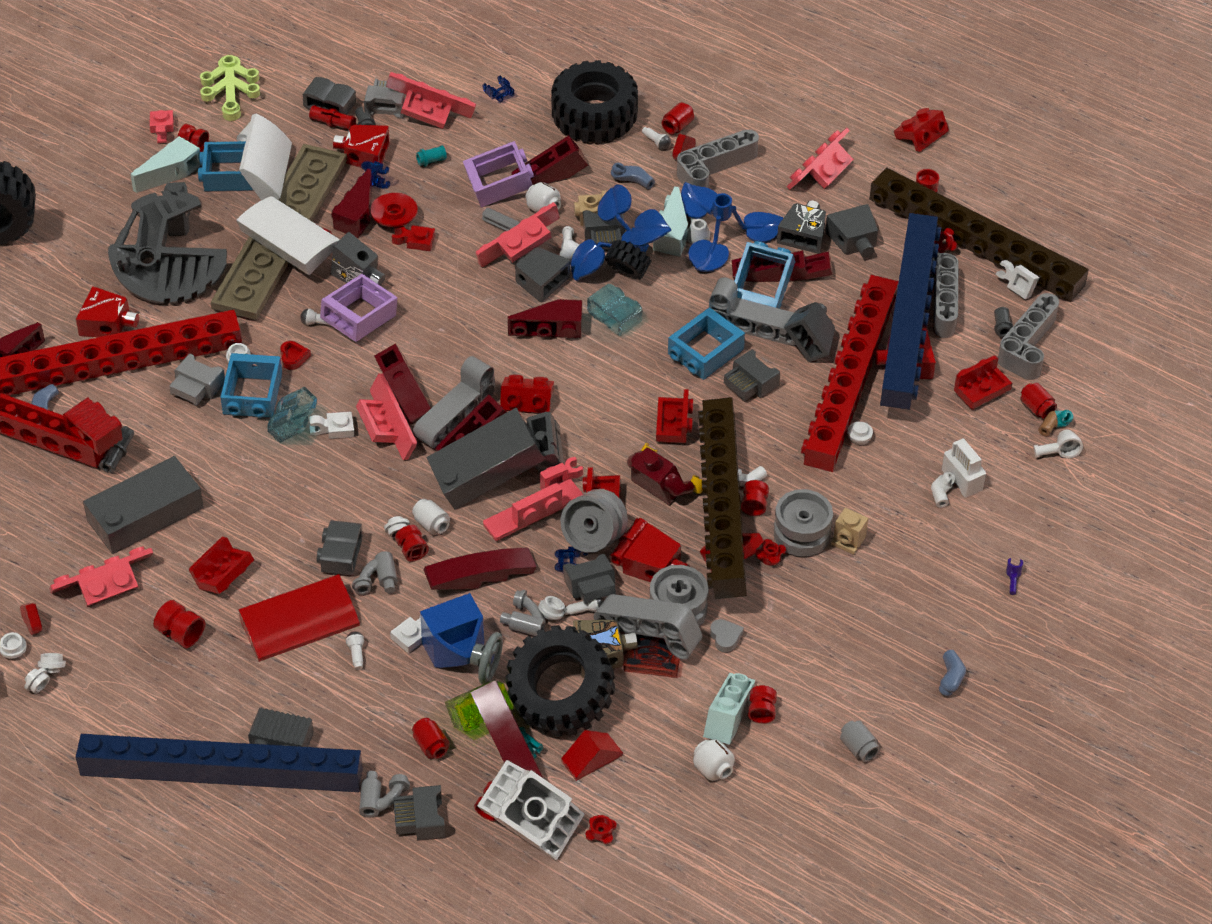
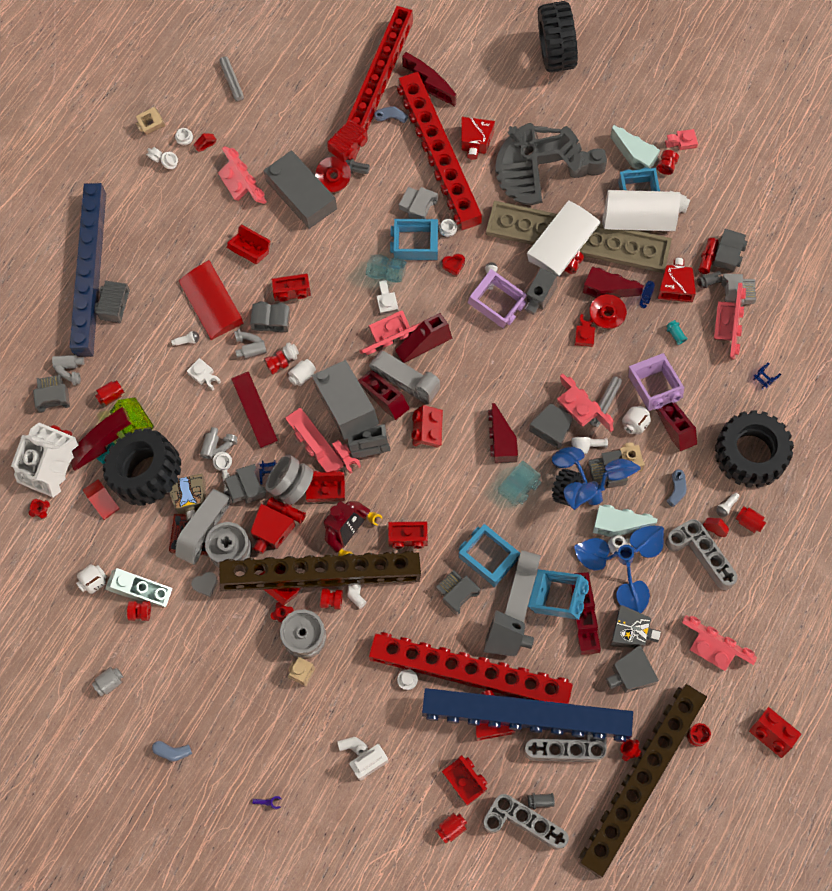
camera: 90 degrees right, 20 degrees up
red wheel [153,600,205,648] -> none
yellowish green plant [200,55,260,121] -> none
blue piece [420,593,503,685] -> none
white plate [996,260,1040,299] -> none
white bar [1033,430,1083,458] -> none
arm [1038,410,1074,436] -> none
none -> red bracket [271,273,311,302]
none -> red dish [315,156,351,192]

